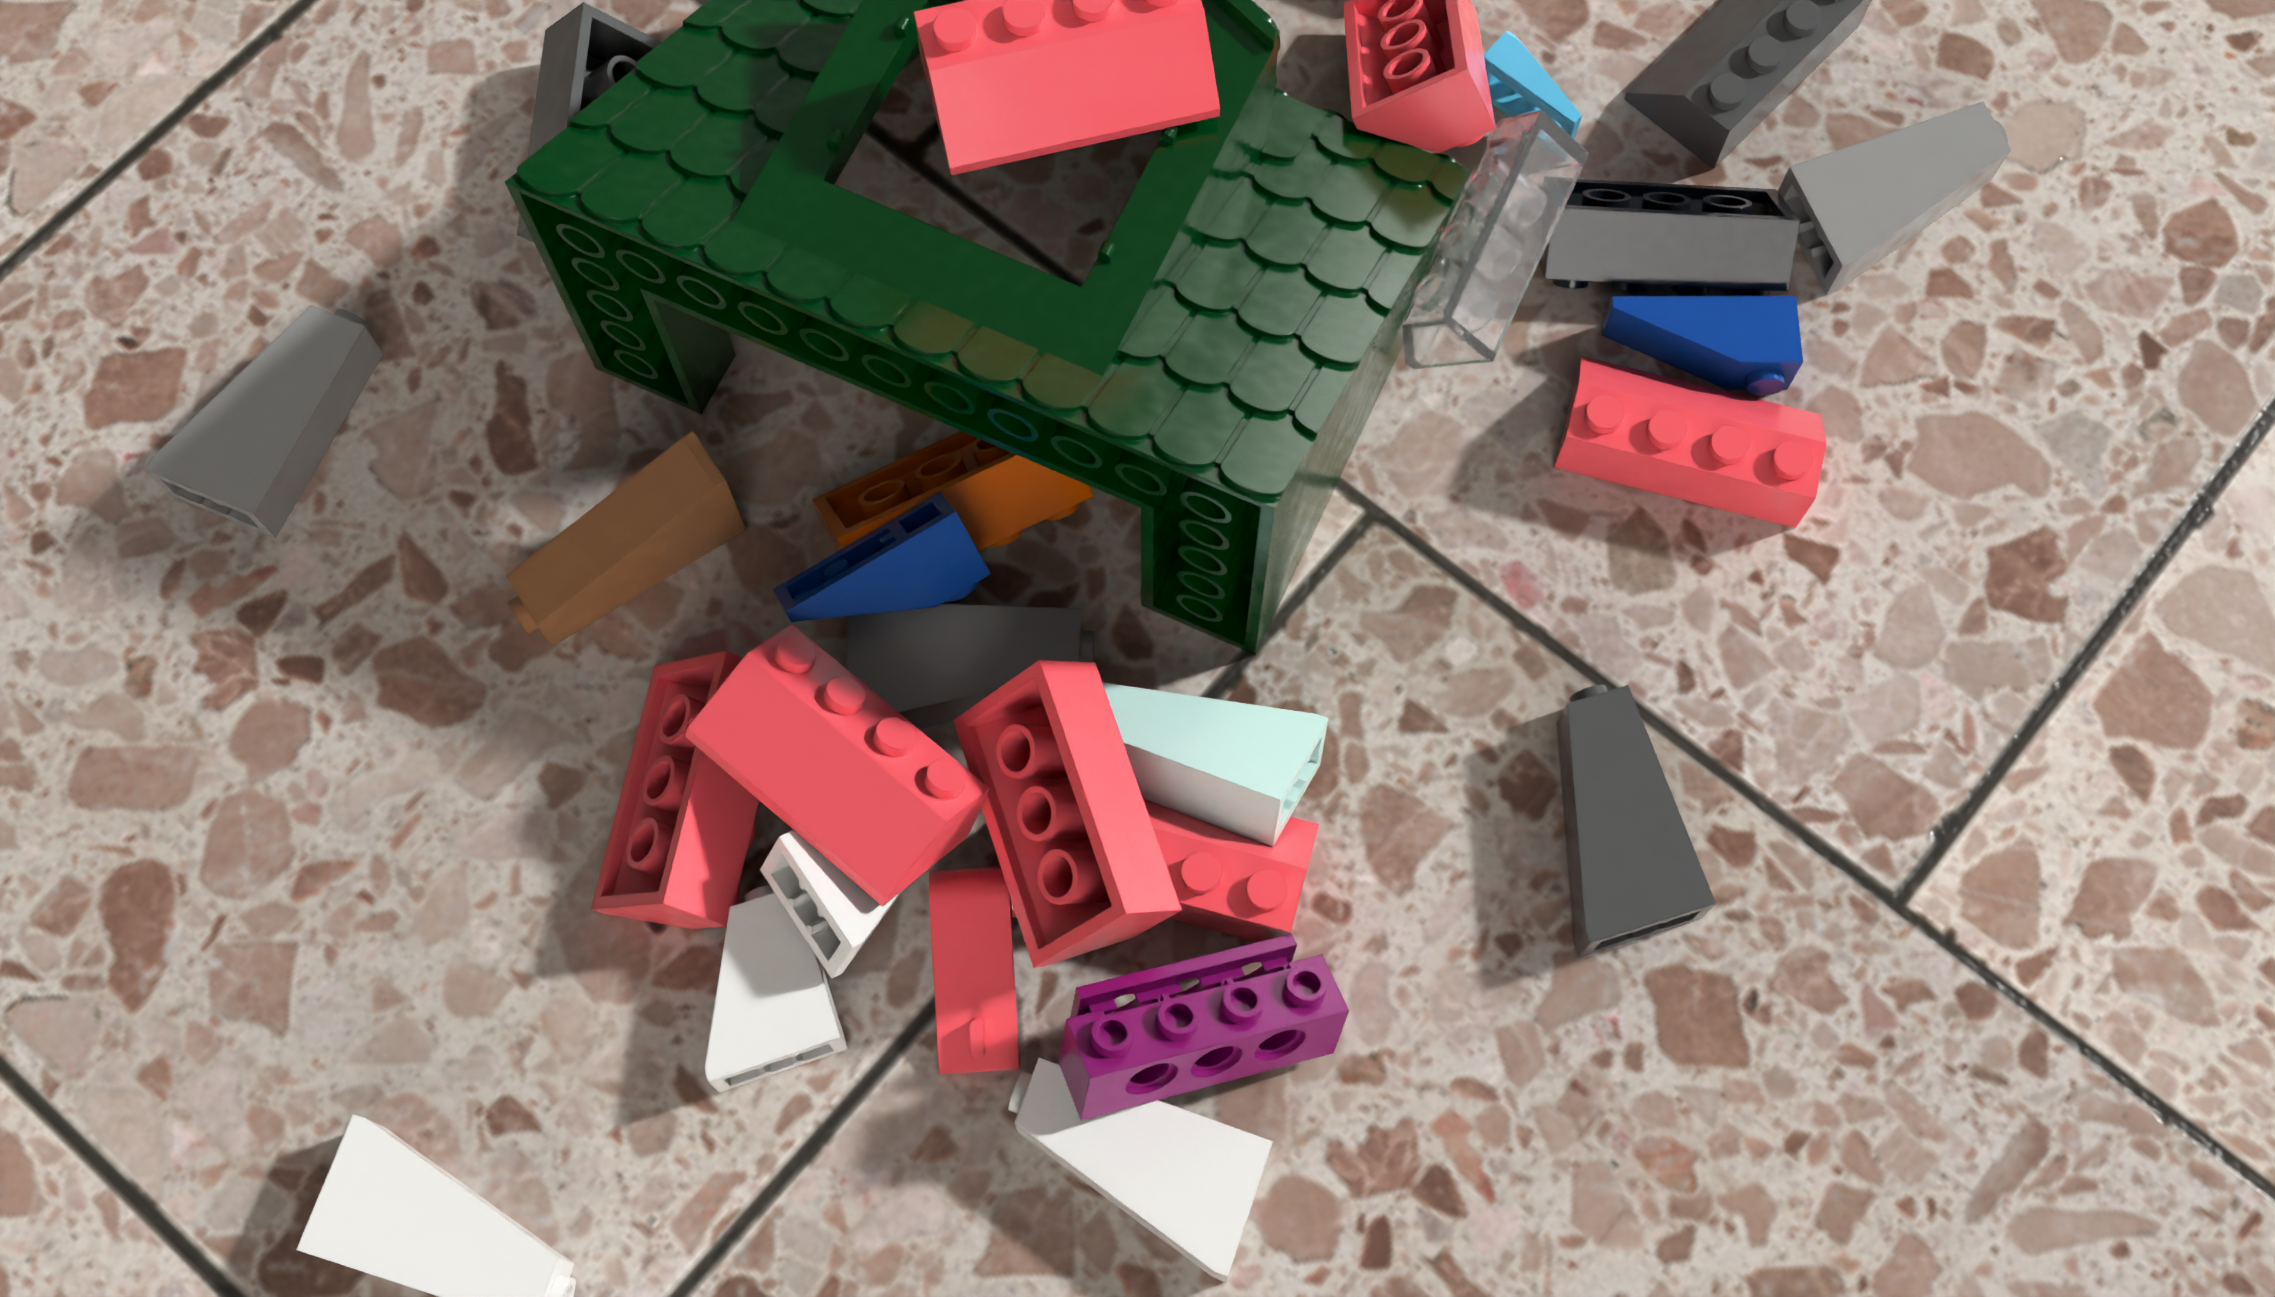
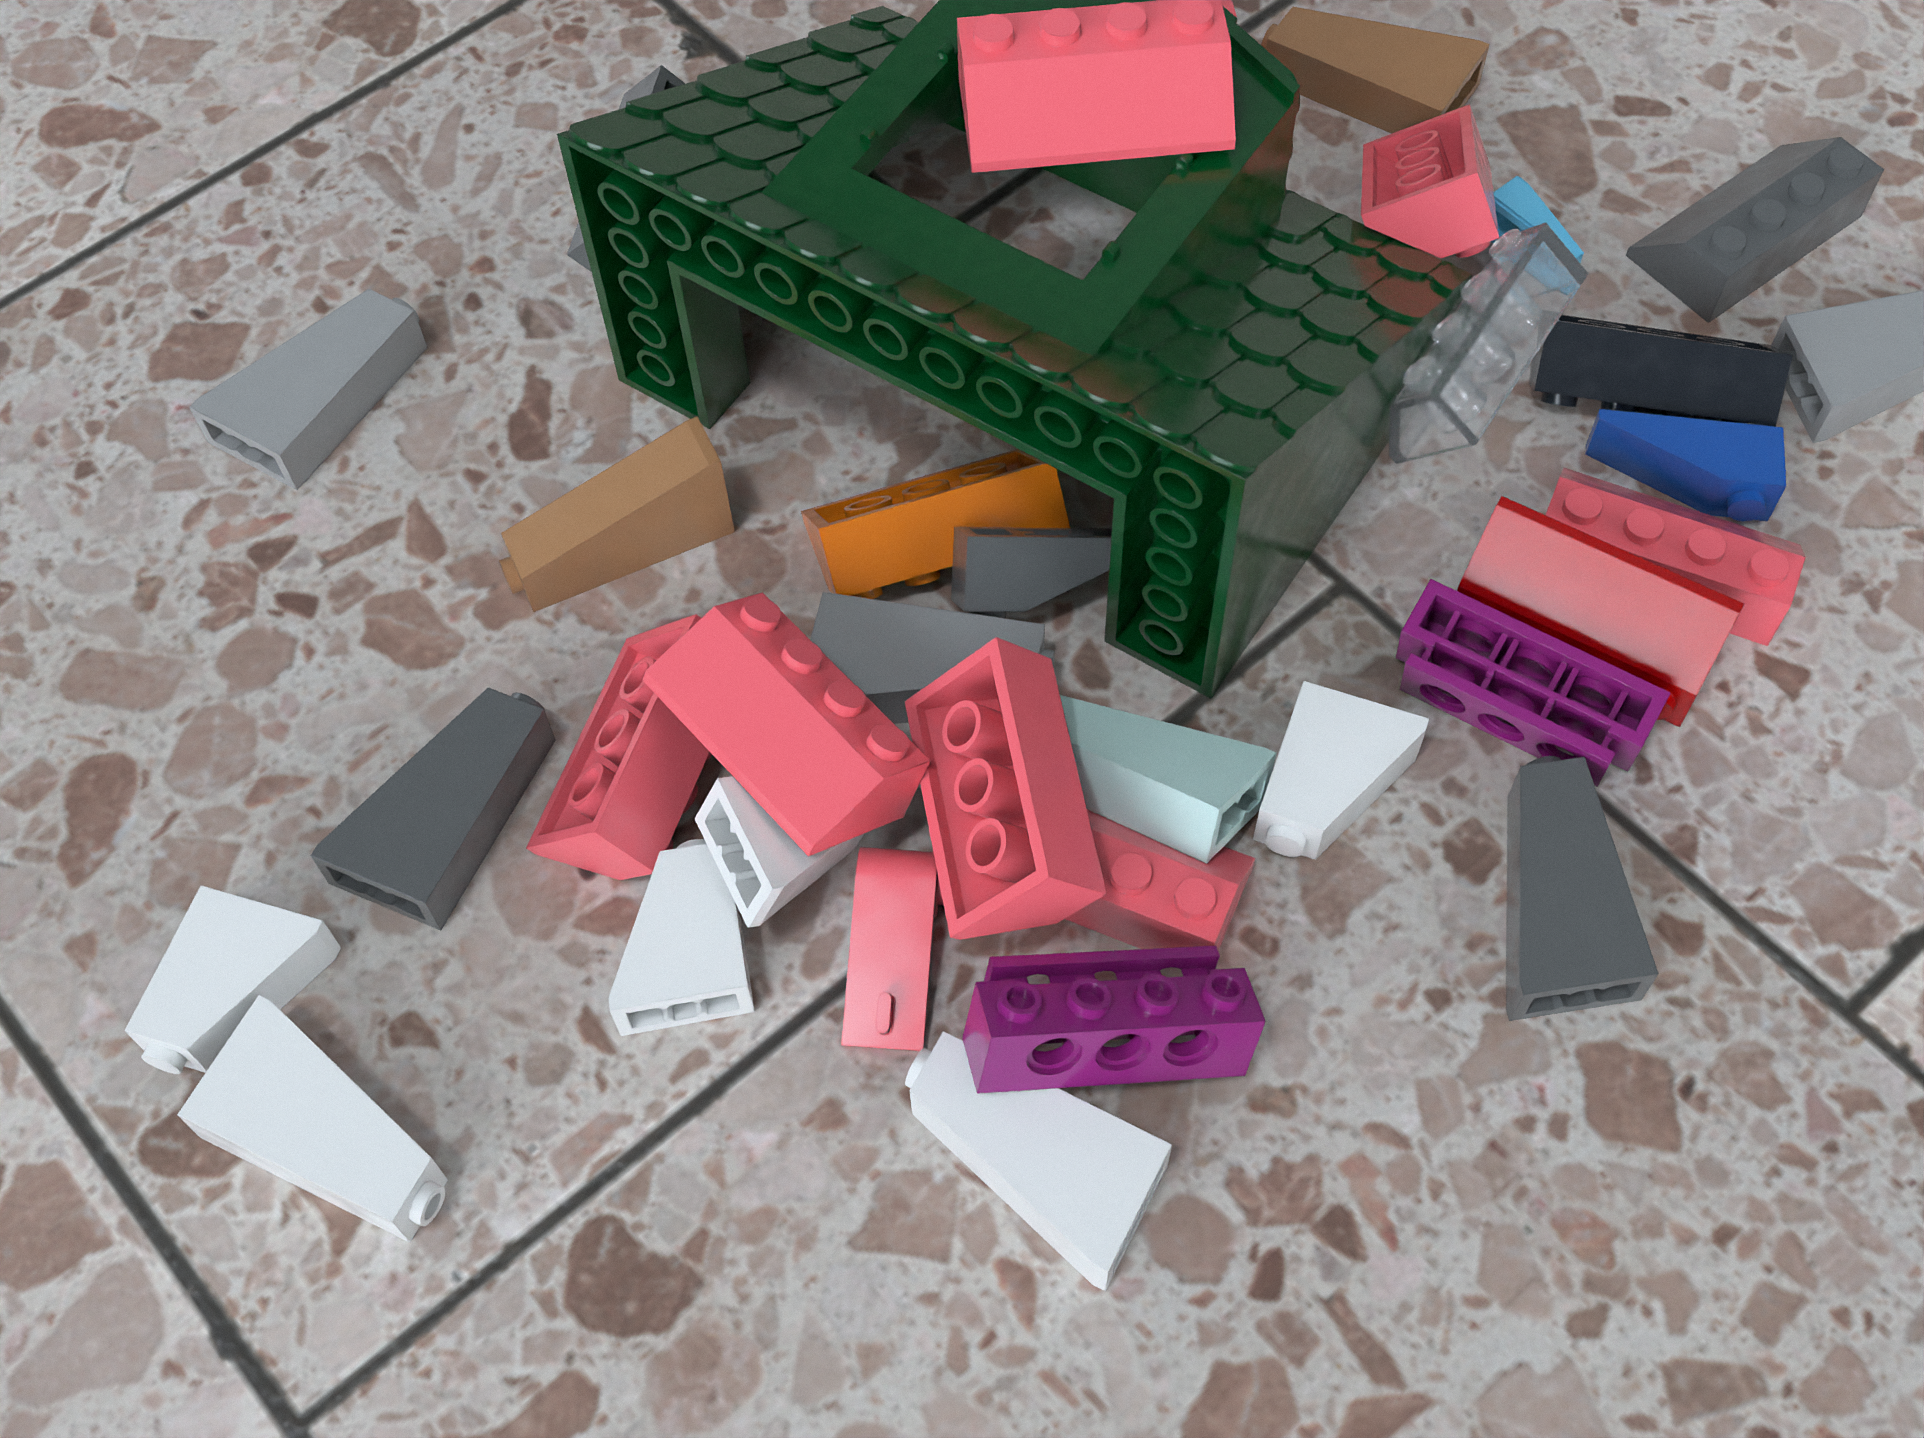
camera: 10 degrees right, 10 degrees down
blue slope [773,492,991,622] -> none
none -> white slope [124,886,341,1074]
none -> dark grey slope [310,687,556,931]
none -> dark grey slope [951,527,1112,619]
none -> white slope [1253,681,1429,860]
none -> magenta brick [1396,579,1670,787]
none -> slope [1457,496,1744,727]

